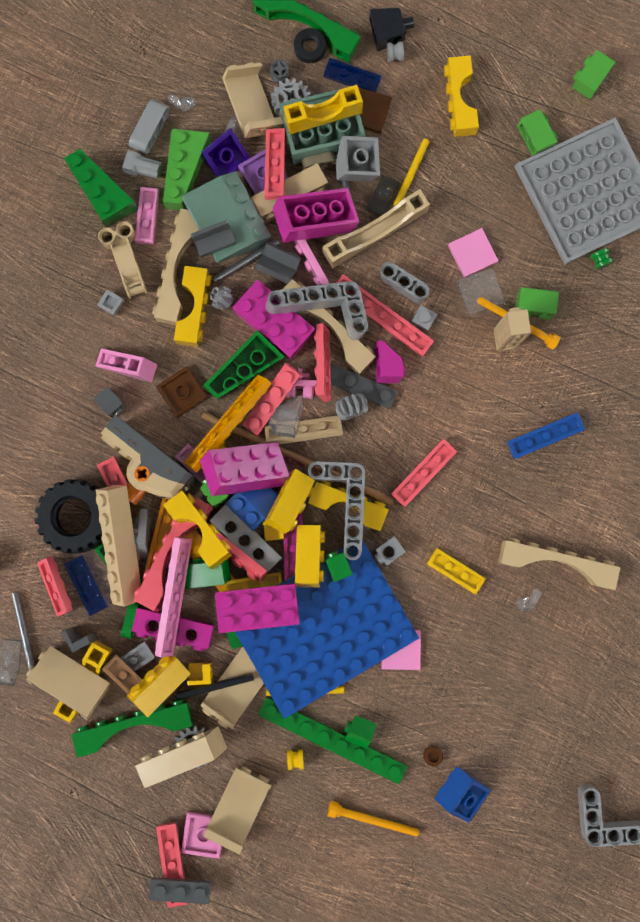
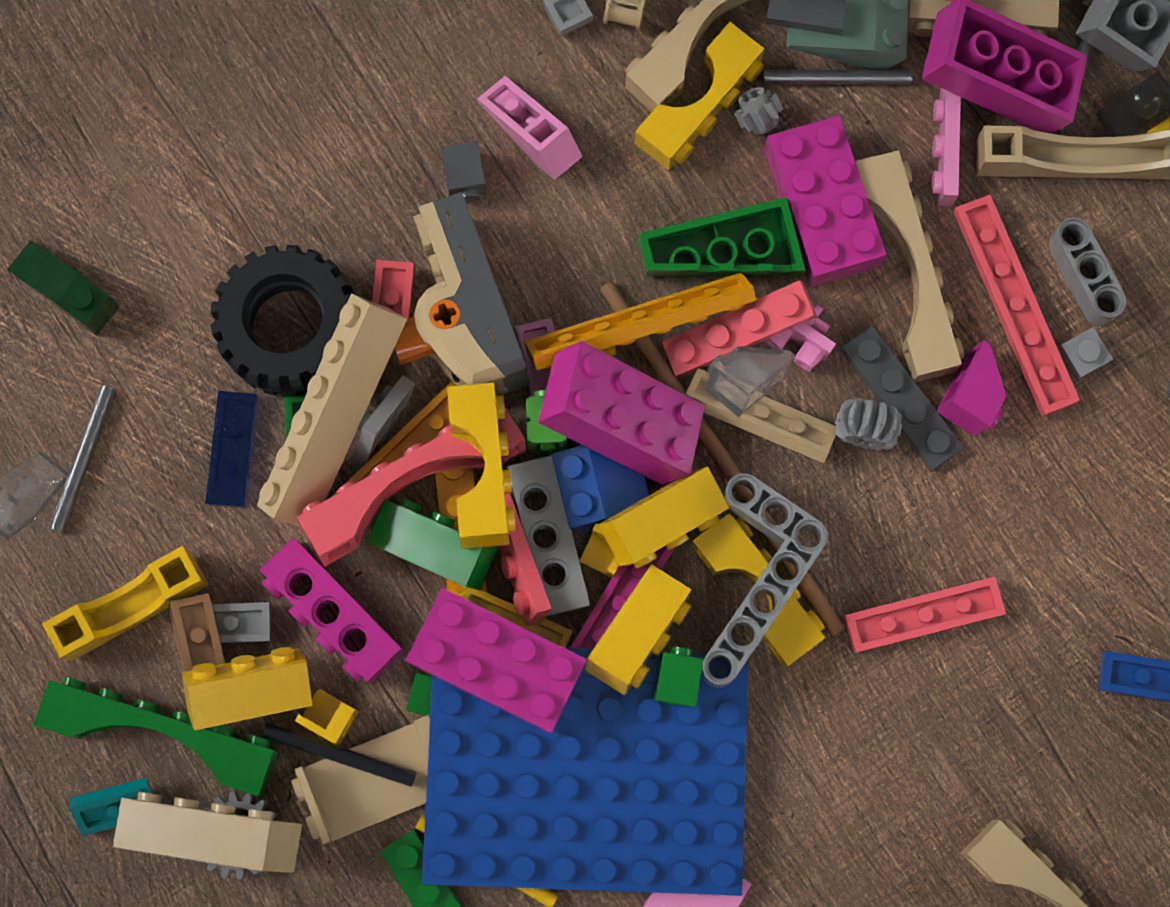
camera: 35 degrees right, 5 degrees down
tan panel [26,646,110,721] -> none
coral plate [37,556,73,617] -> none
dark grey panel [62,627,99,653] -> none
green beam [121,602,140,639] -> none
bright pink plate [155,537,192,657] -> none
reddish brown tile [156,366,209,418] -> none
dark grey panel [255,242,301,284] -> none
light grey beam [265,281,368,340] -> none
coral plate [314,323,331,402] -> none
light grey brick [374,536,406,566] -> none
yellow tile [426,548,486,595] -> none
none -> teal plate [69,777,154,836]

